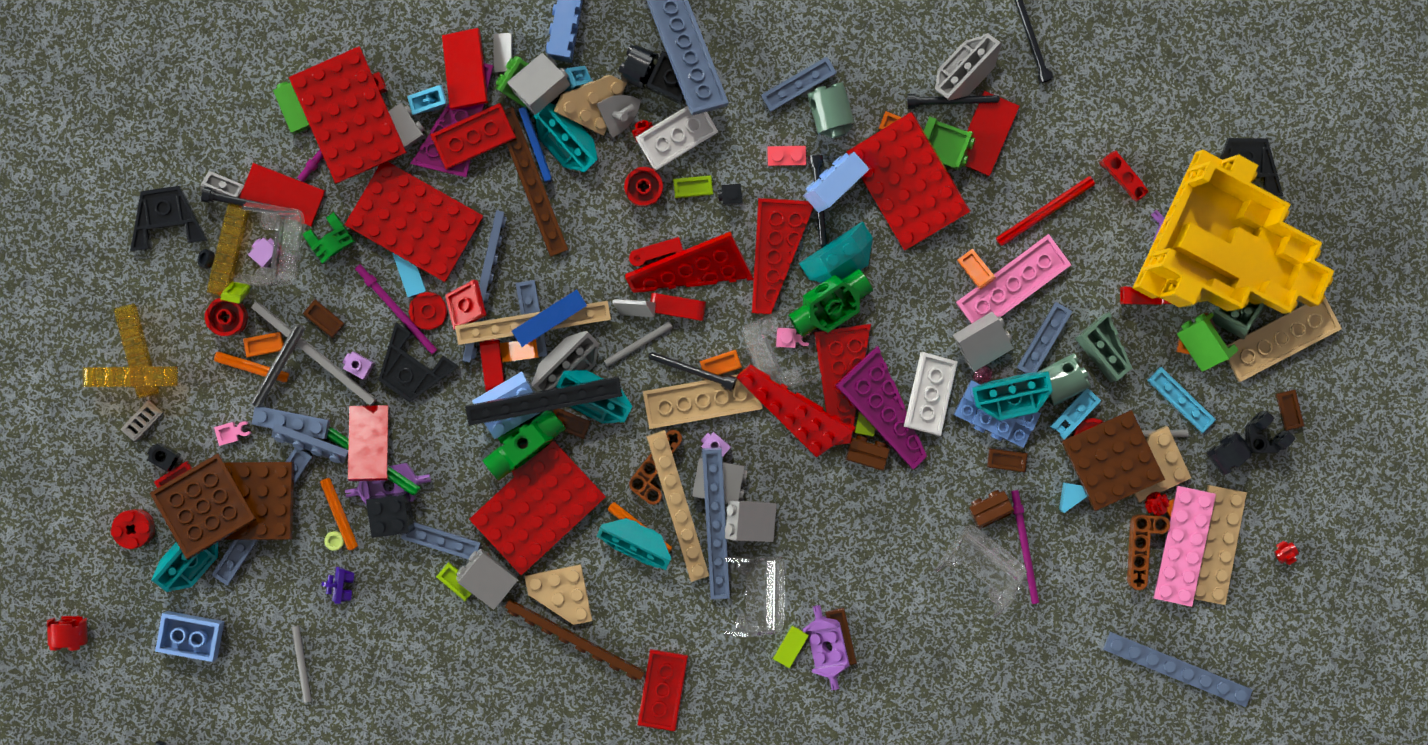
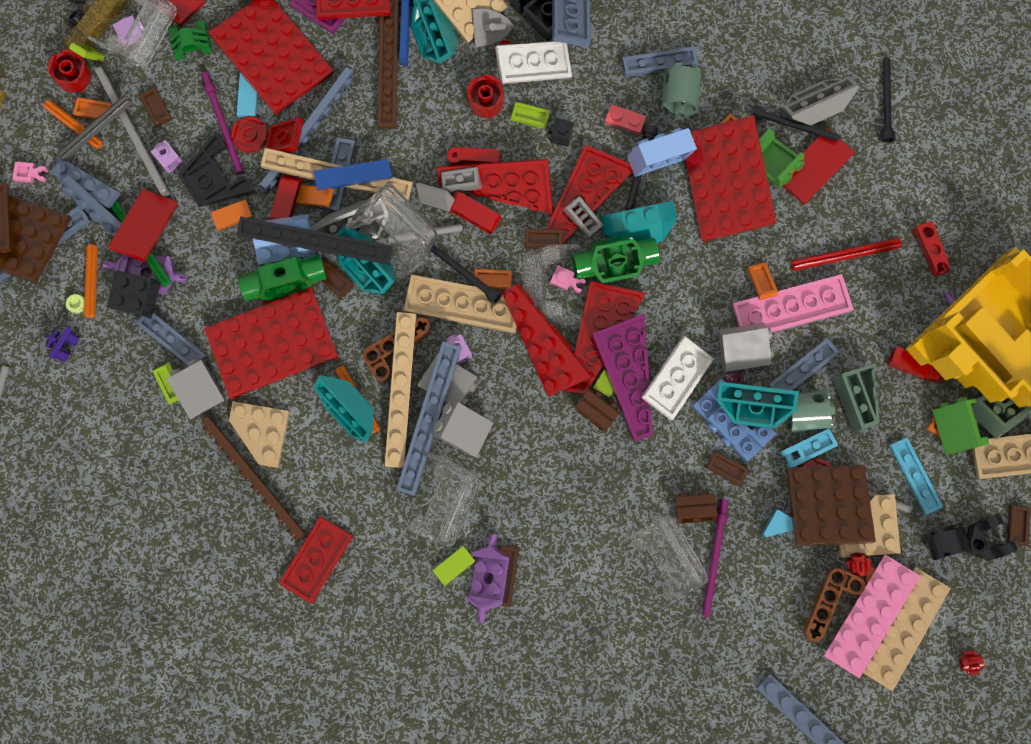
camera: 25 degrees right, 10 degrees down
none -> orange tile [211,199,253,231]
none -> clear windscreen [346,184,438,280]
none -> light grey slope [441,167,482,193]
none -> reddish brown tile [524,229,563,250]
none -> light grey slope [563,196,603,237]

